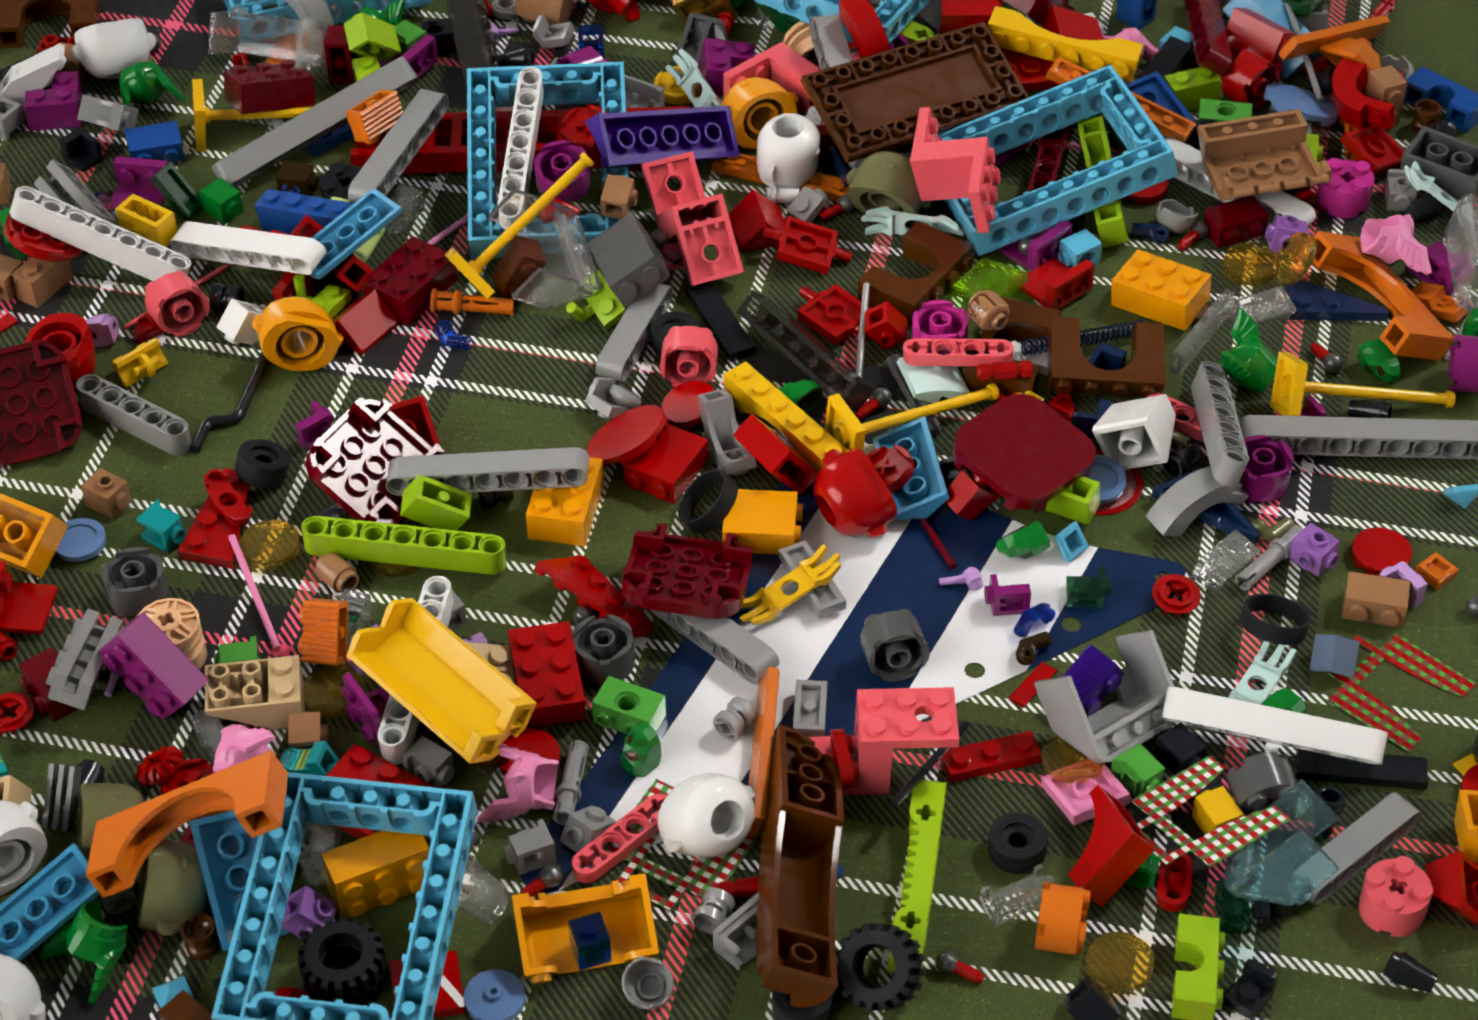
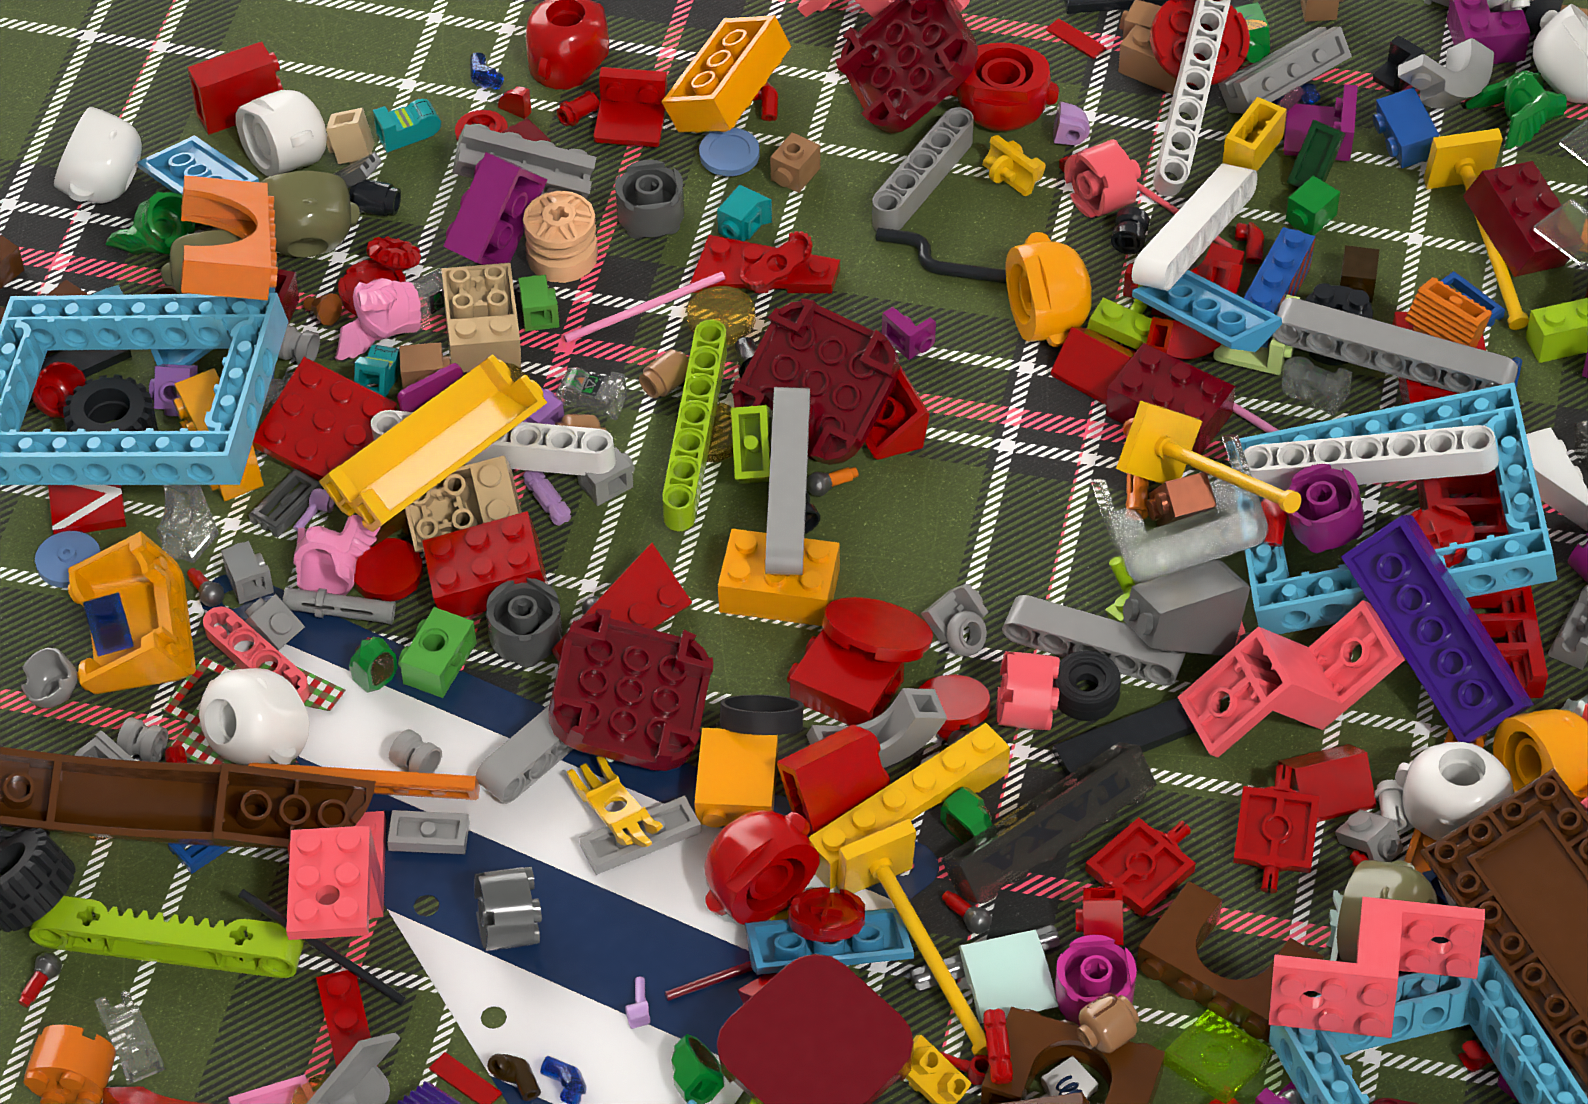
camera: 90 degrees right, 5 degrees up
light grey beam [211,56,418,188] -> none
white slope [217,298,265,345] -> none
black tyre [235,439,290,488] -> none
orange brick [298,598,348,665] -> none
clear blue arm [436,320,470,350] -> none
medium nougat brick [600,174,638,219] -> none
light grey axle [853,282,870,401] -> none
coral beam [903,338,1014,367] -> none
magenta bracket [984,574,1031,616] -> none
black tyre [988,812,1048,874] -> none

